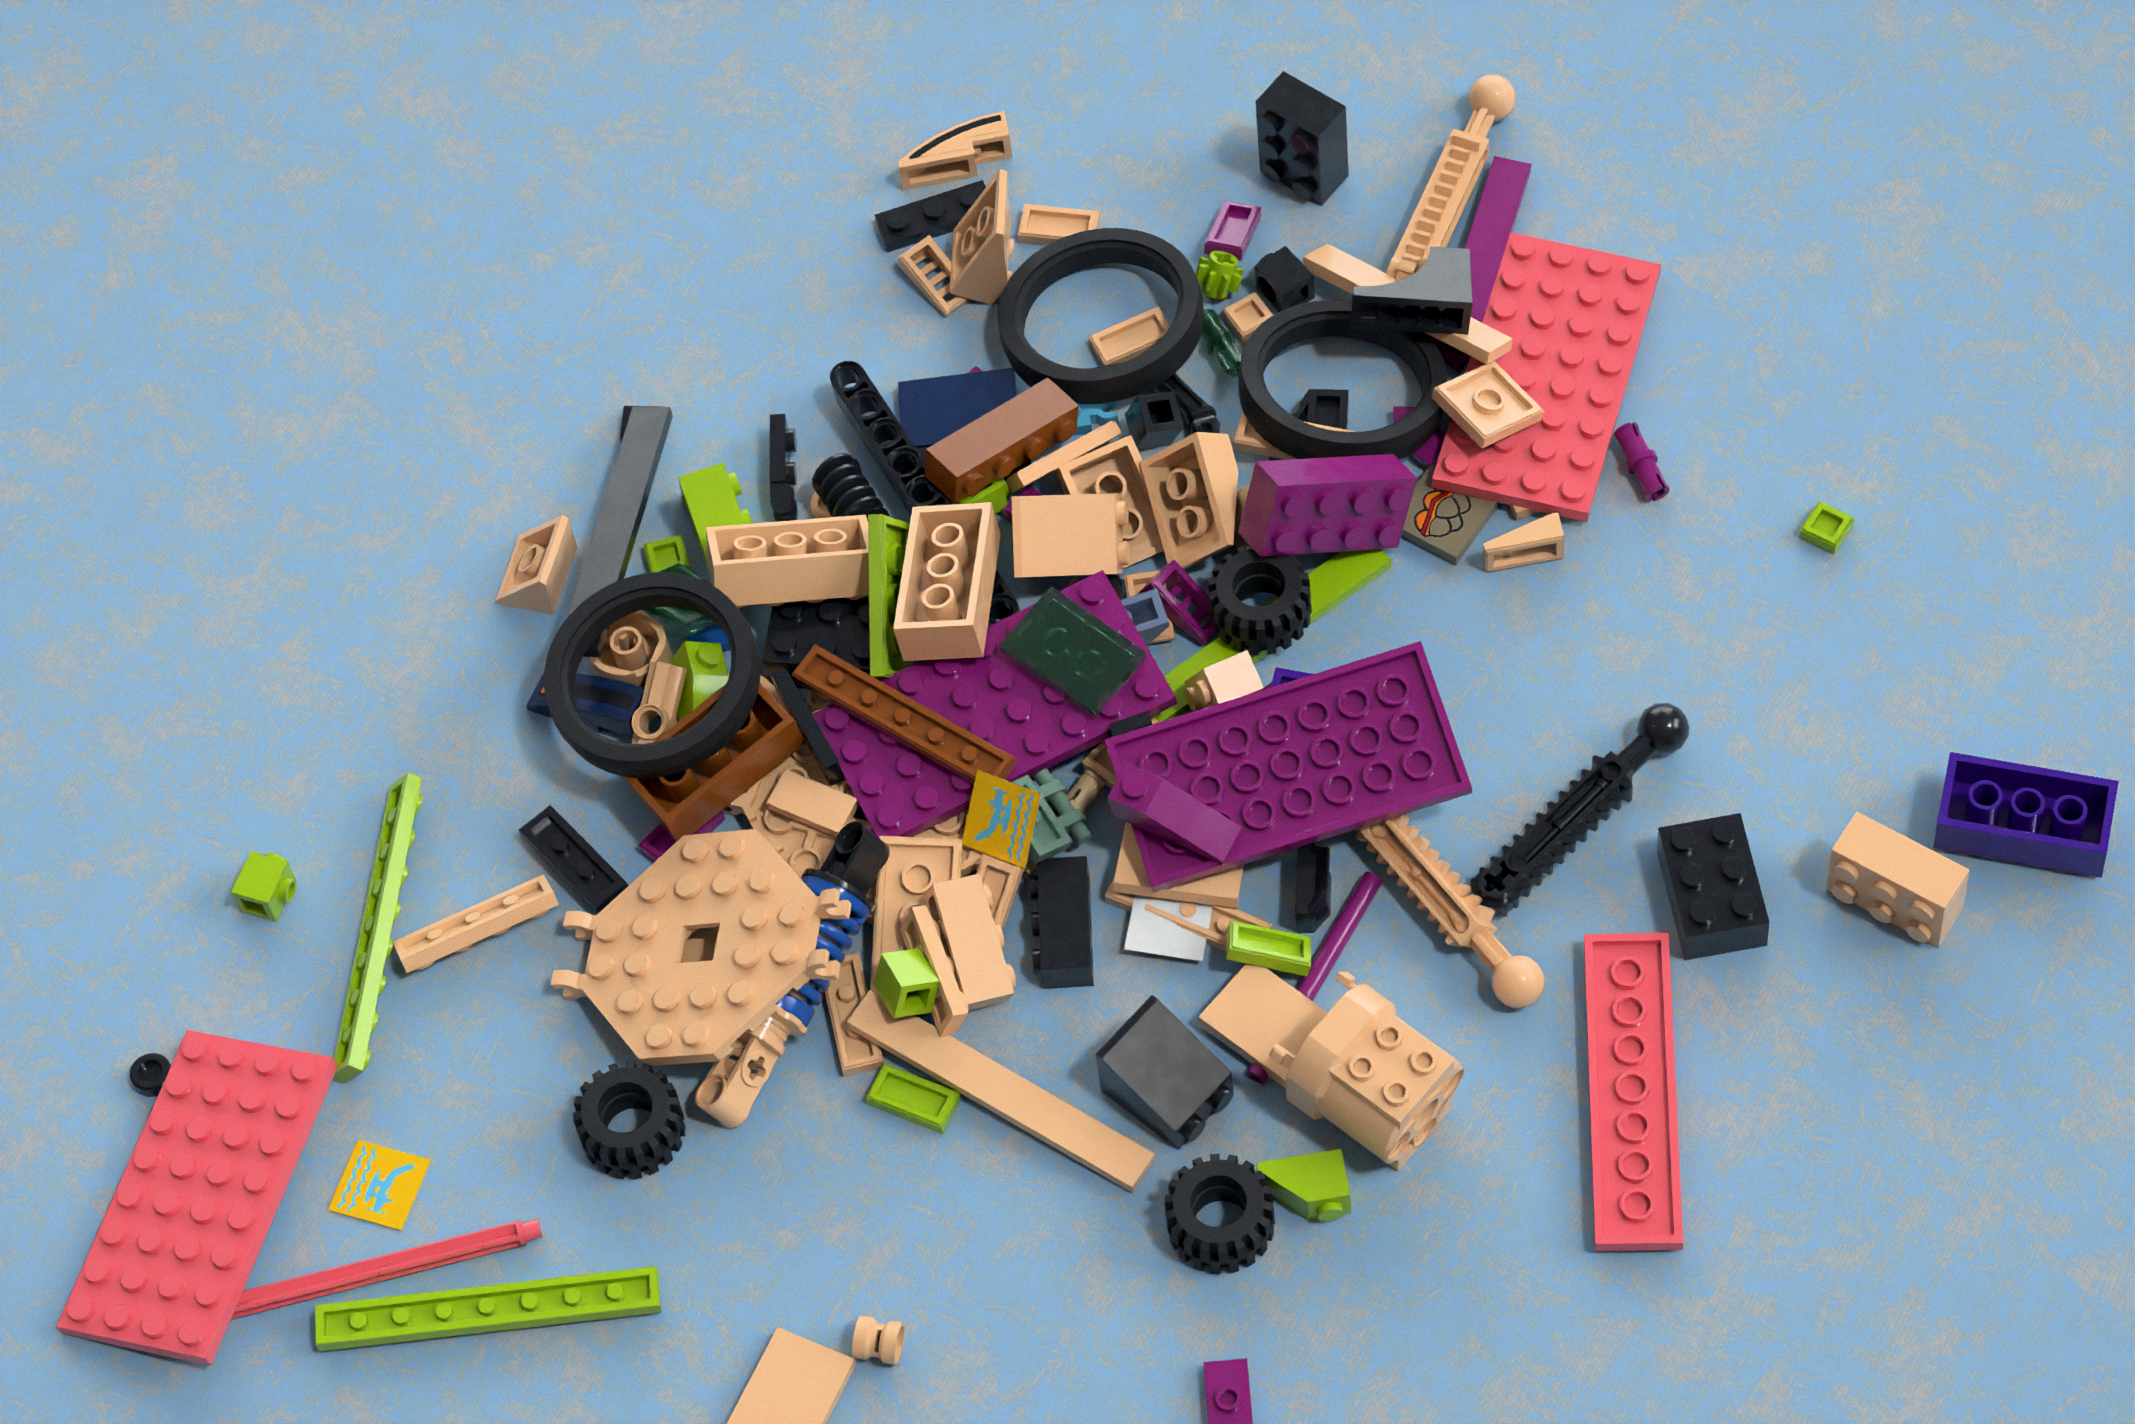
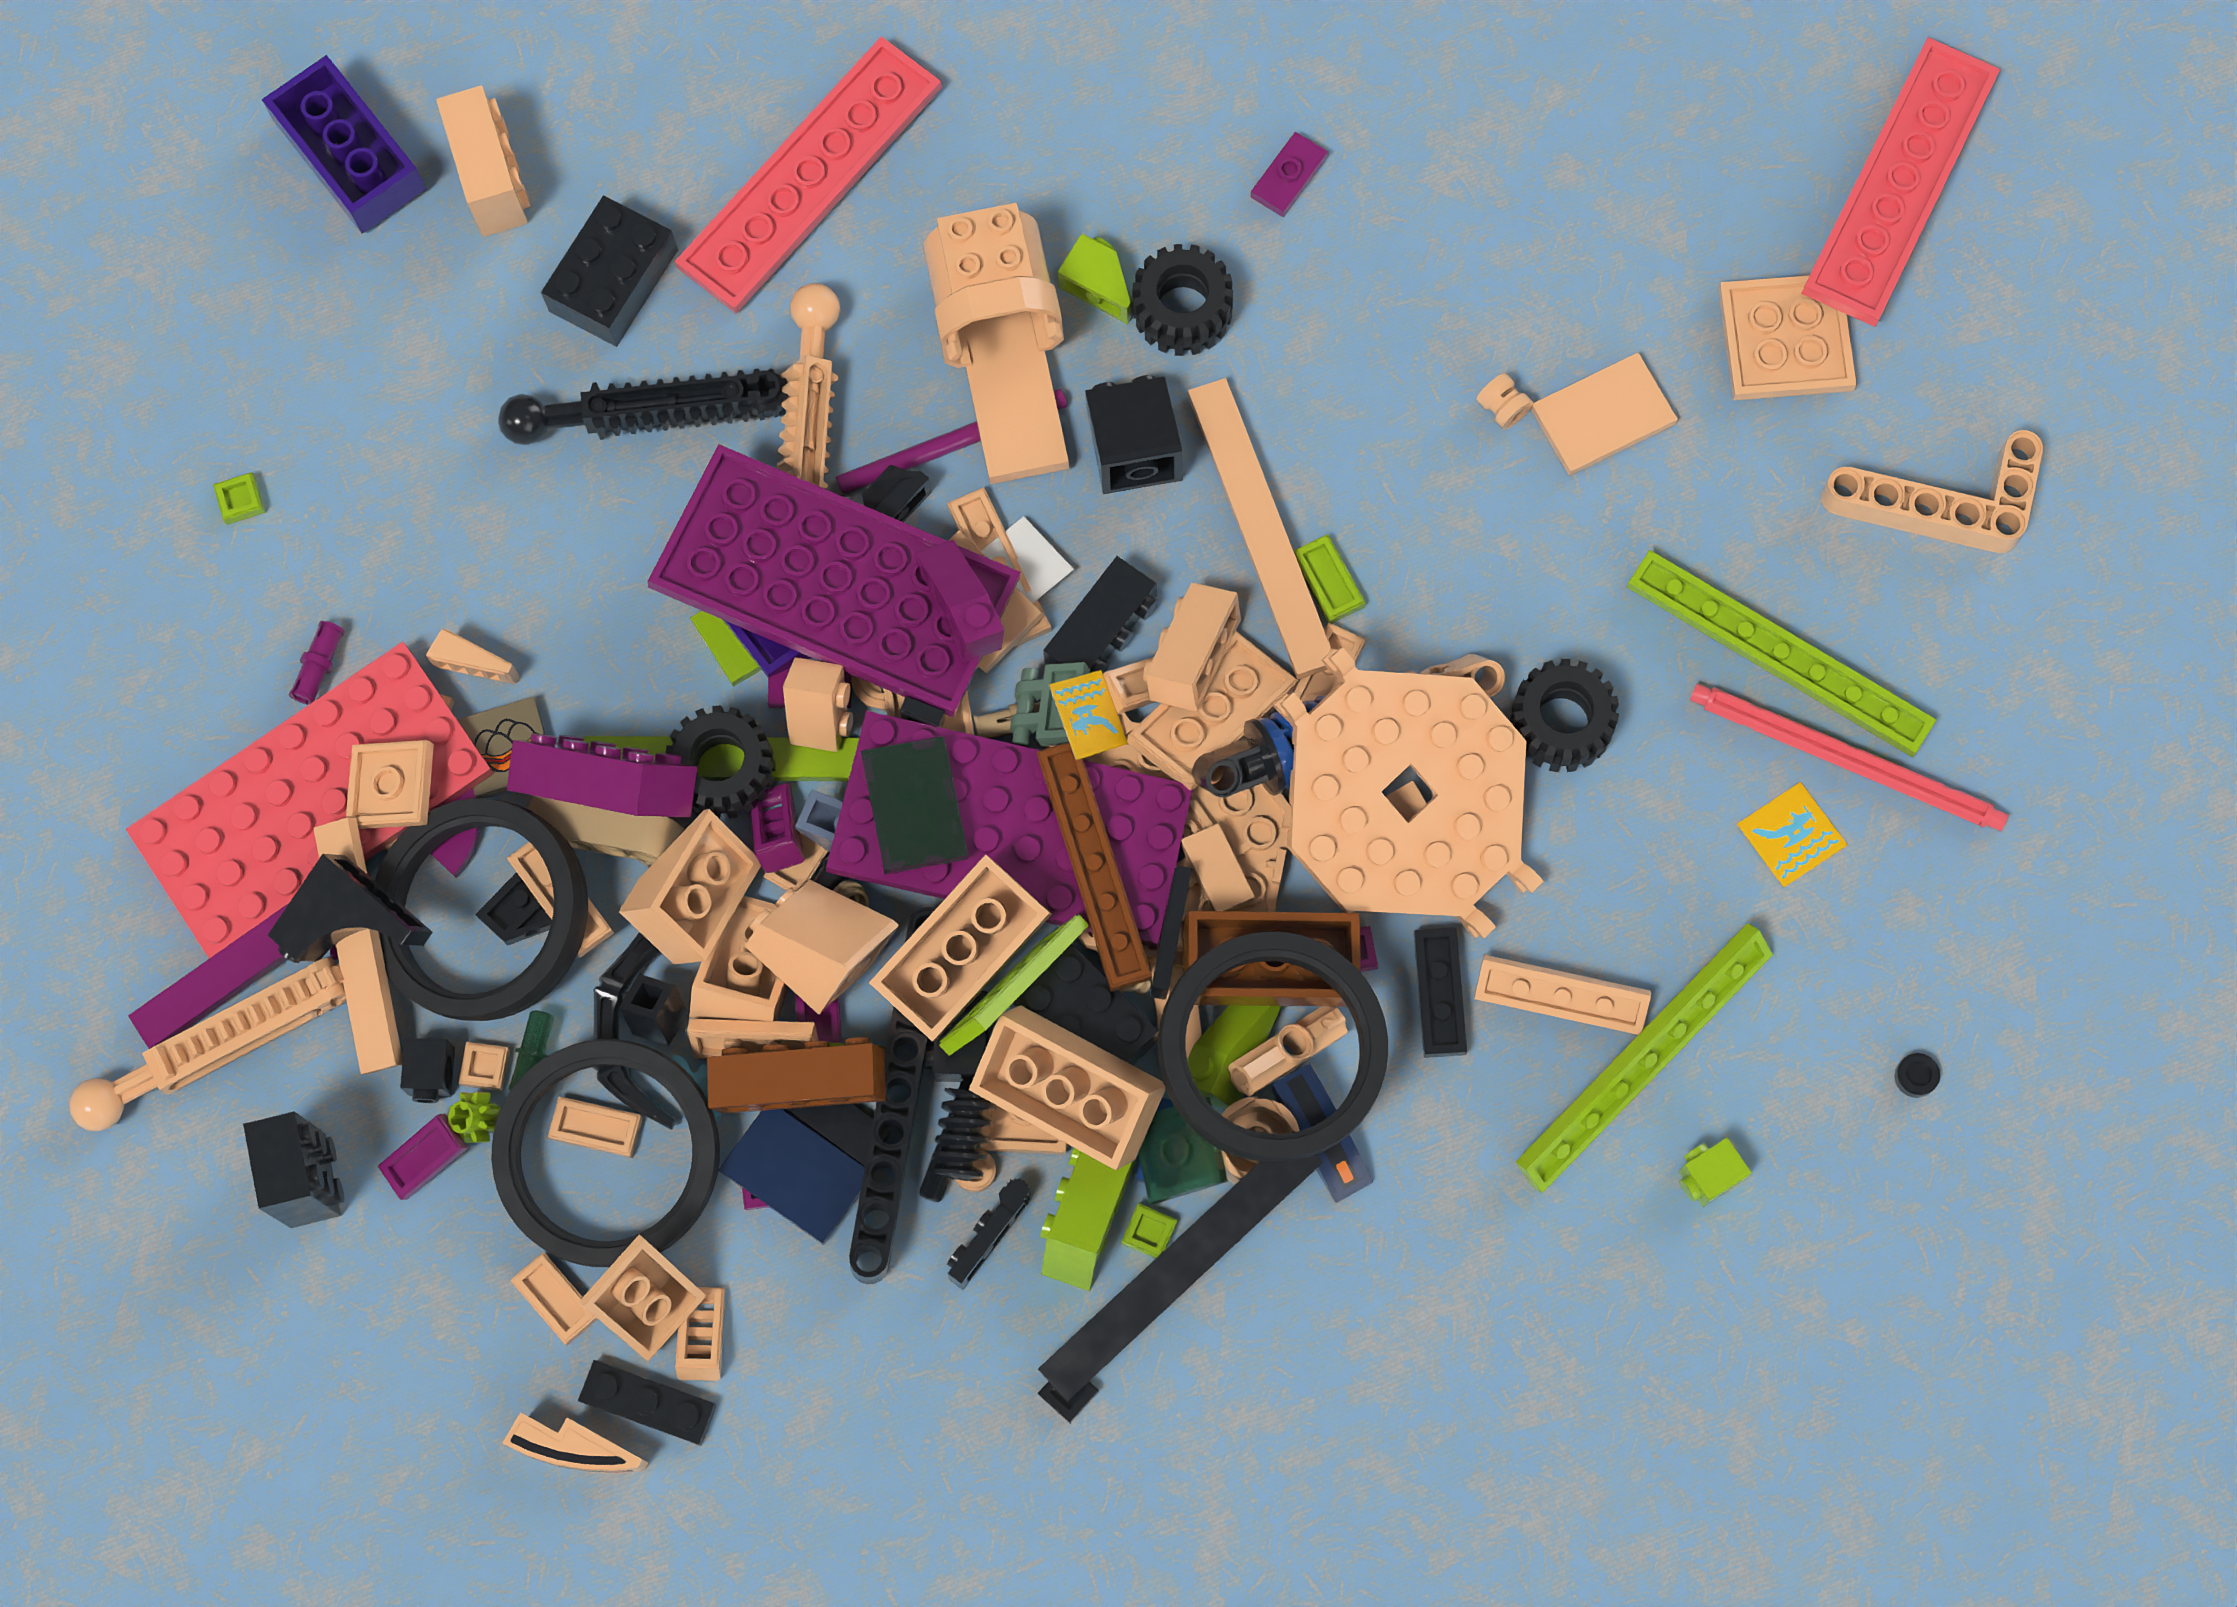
camera: 145 degrees left, 15 degrees up
coral plate [56,1030,338,1366] -> none
light nougat slope [495,515,578,615] -> none
lime brick [874,948,940,1018] -> none
light nougat plate [899,905,968,1037] -> none
lime tile [1226,920,1311,976] -> none

